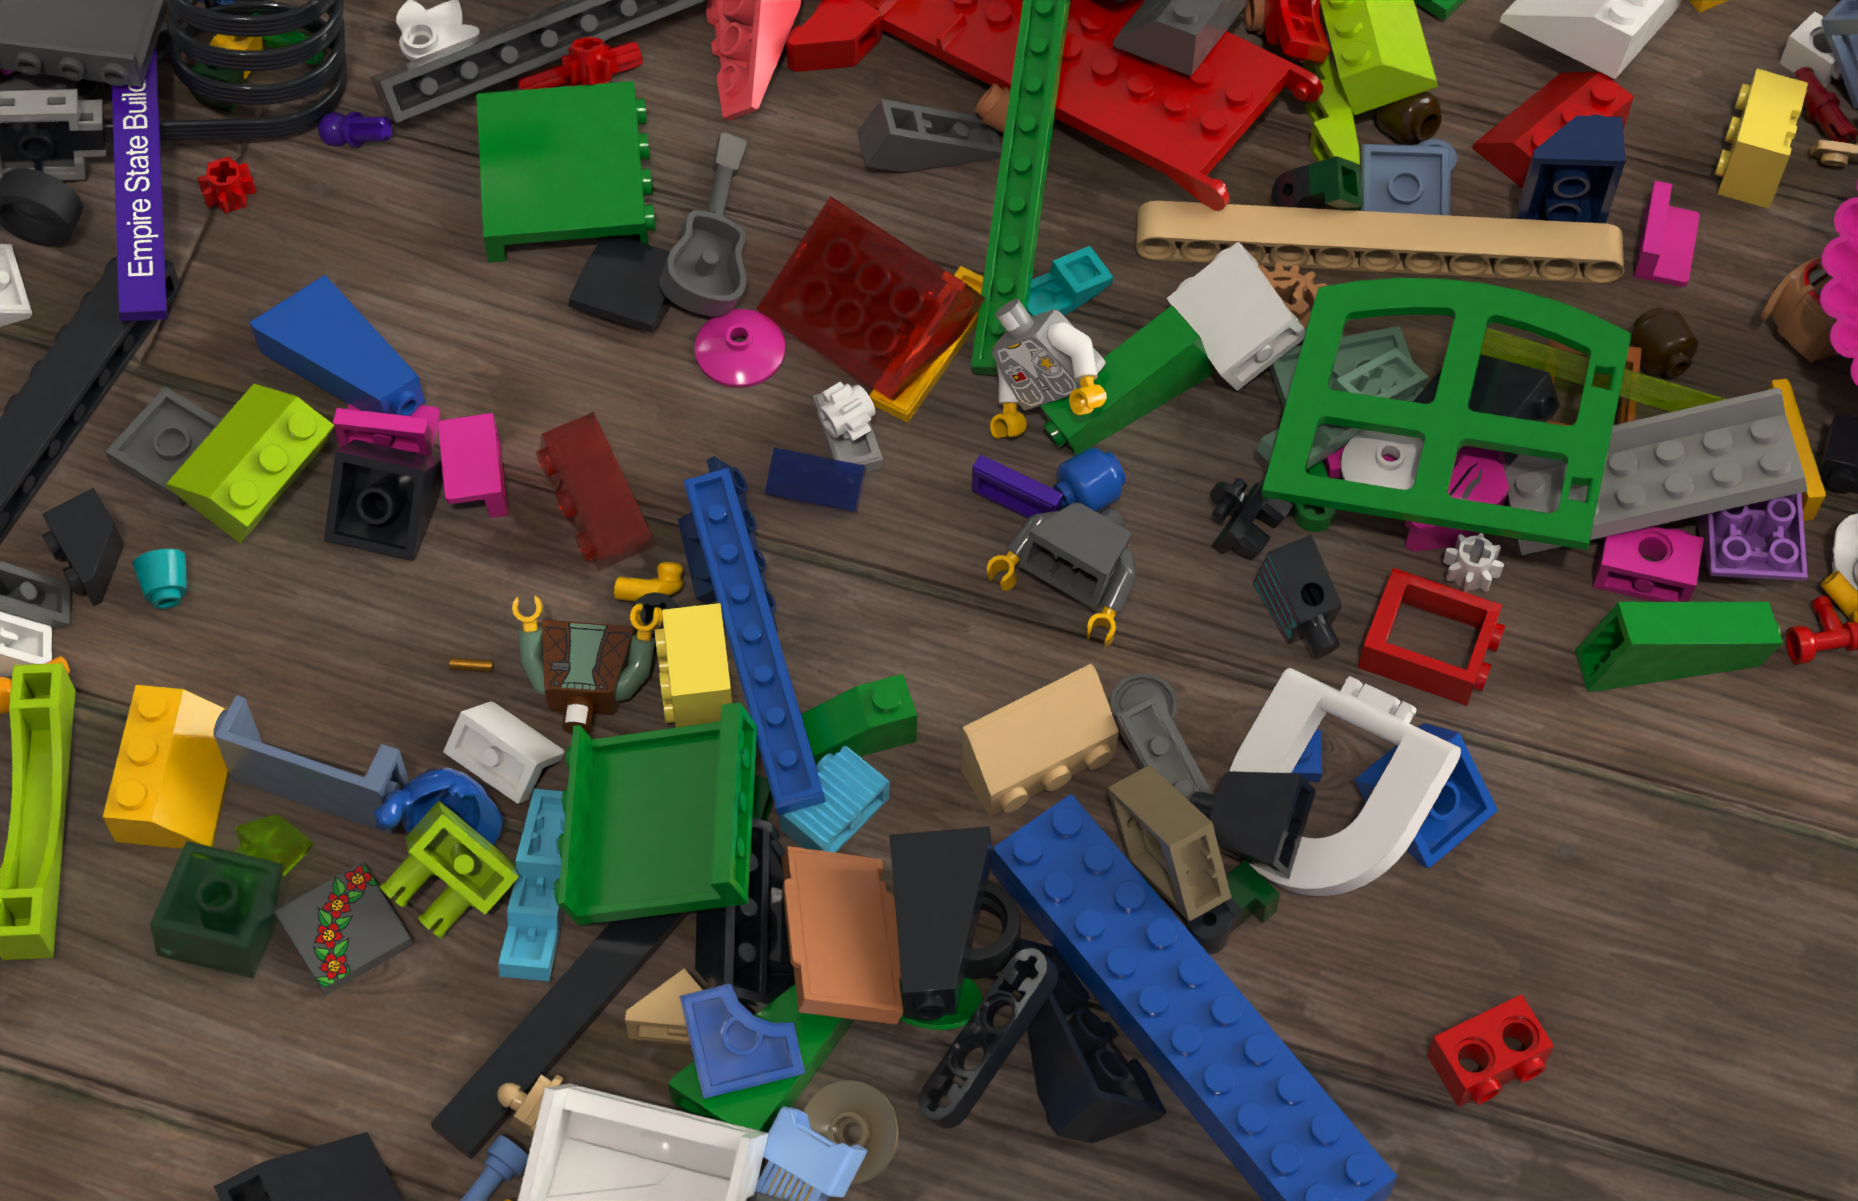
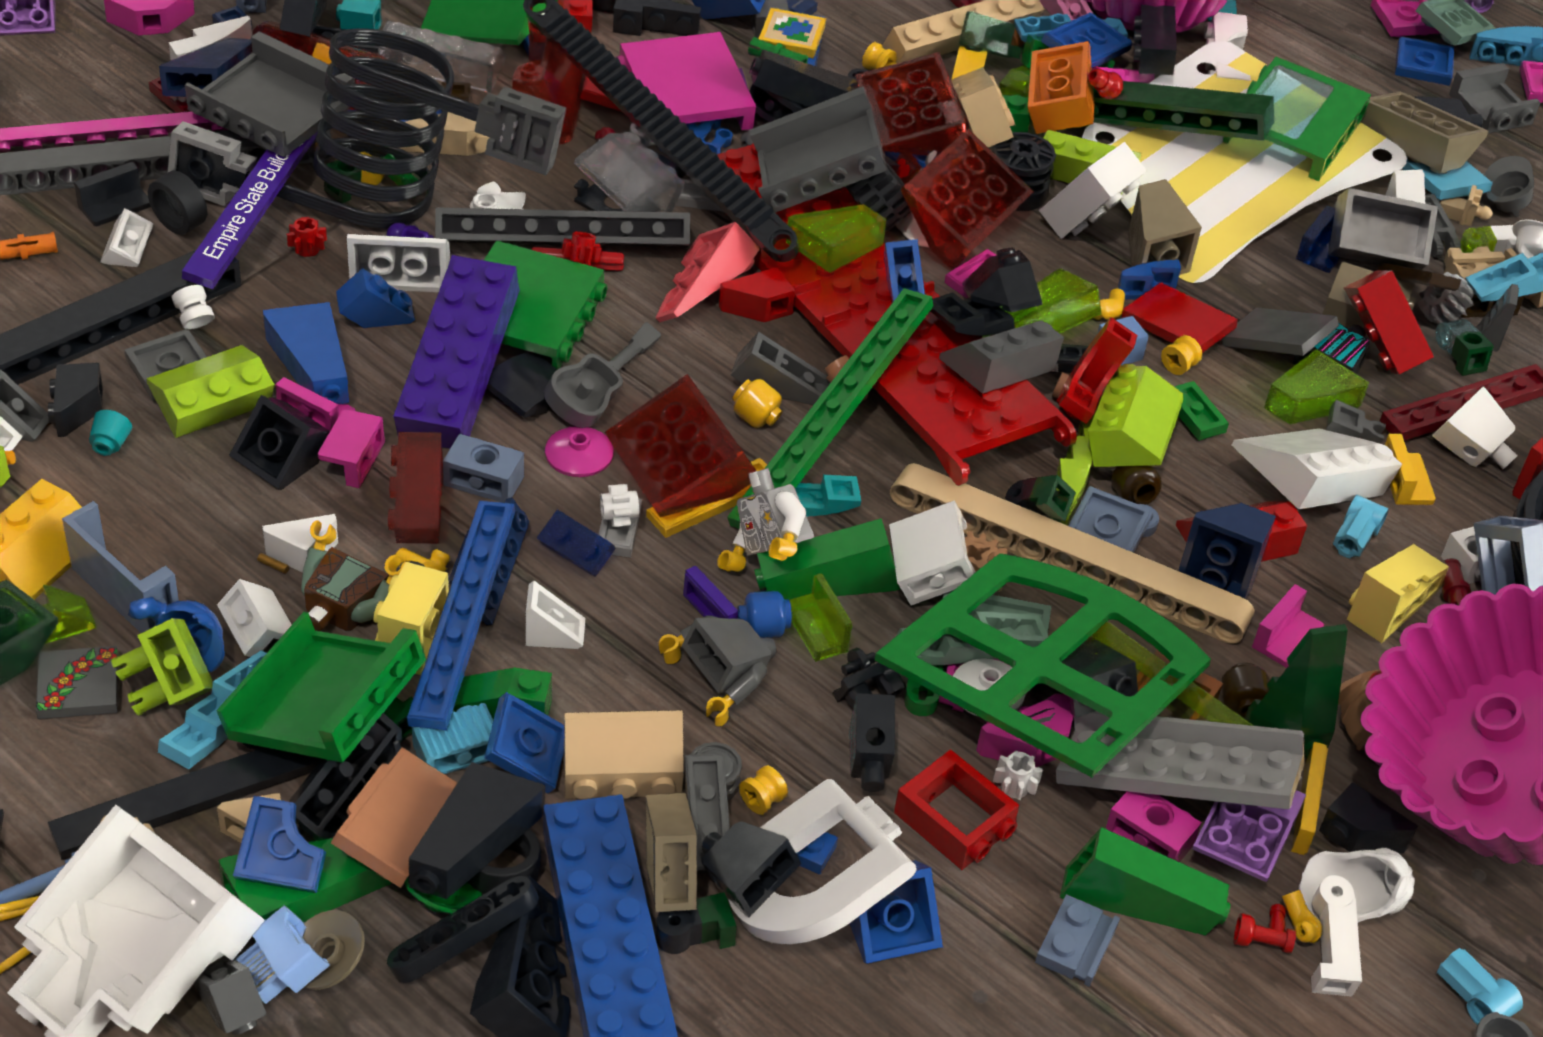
camera: 20 degrees right, 15 degrees down
none -> white wheel [172,285,215,330]
none -> white slope [262,514,338,572]
none -> blue slope [336,268,415,328]
none -> white slope [347,234,450,292]
none -> dark purple brick [393,255,520,449]
none -> sand blue brick [443,434,524,503]
none -> blue tile [484,692,564,794]
none -> white slope [526,581,586,649]
none -> yellow head [732,379,783,429]
none -> yellow wheel [739,766,788,815]
none -> clear neon green panel [789,573,852,662]
none -> sand blue plate [1035,894,1120,987]
none -> dark green wedge [1243,624,1348,758]
none -> medium azure piece [1333,495,1389,559]

